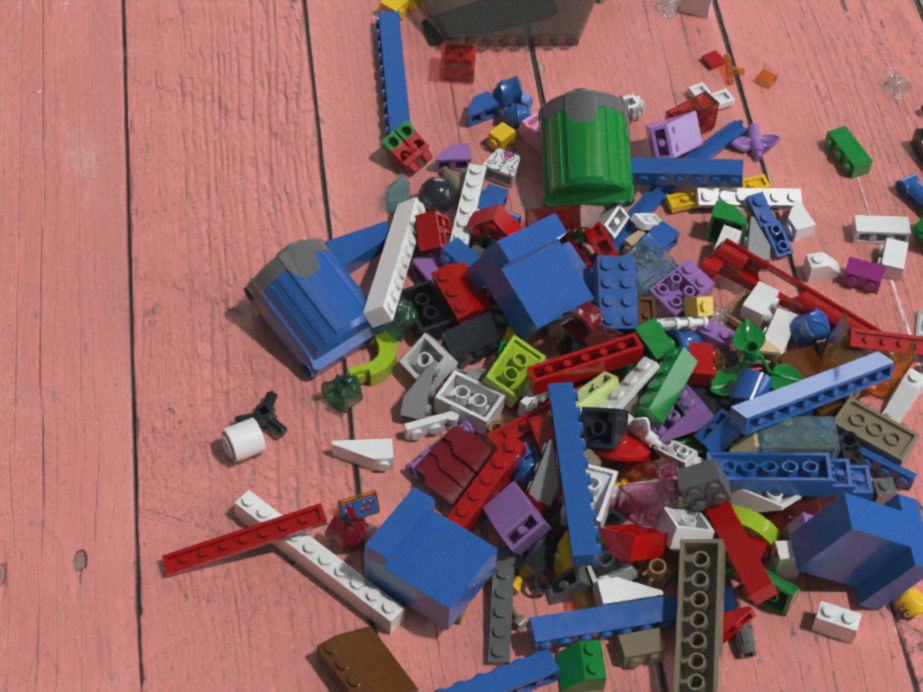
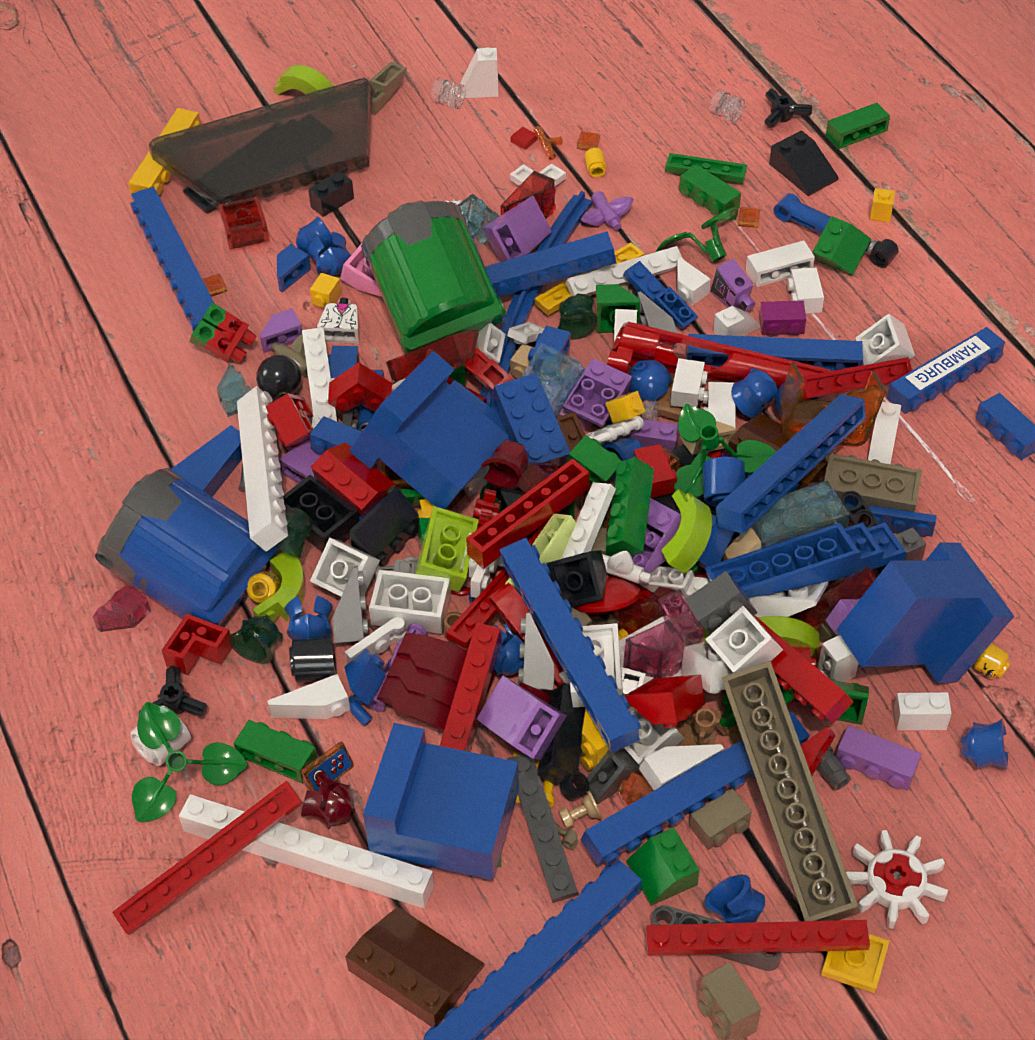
camera: 15 degrees left, 0 degrees up
none -> clear pink slope [93,584,151,632]
none -> green plant [132,702,247,822]
none -> red brick [161,614,233,675]
none -> clear orange tile [202,273,227,297]
none -> green brick [234,720,318,784]
none -> yellow head [246,571,281,603]
none -> blue helmet [285,596,333,640]
none -> black piece [289,635,336,683]
none -> black brick [308,171,354,217]
none -> blue slope [344,648,386,705]
none -> blue arm [348,694,373,727]
none -> clear light blue brick [458,194,499,244]
none -> red gear [472,489,500,529]
none -> clear green helmet [557,293,598,340]
none -> tan piece [558,791,602,829]
none -> yellow brick [584,148,607,178]
none -> blue cylinder [628,360,672,402]
none -> green plant [656,207,738,262]
none -> lime arch [661,489,712,574]
none -> green plate [665,153,747,184]
none -> blue brick [687,334,863,371]
none -> white slope [705,606,783,673]
none -> medium lavender torso [710,258,755,312]
none -> clear orange tile [738,207,761,228]
none -> medium lavender brick [836,725,922,791]
none -> blue helmet [960,719,1008,770]

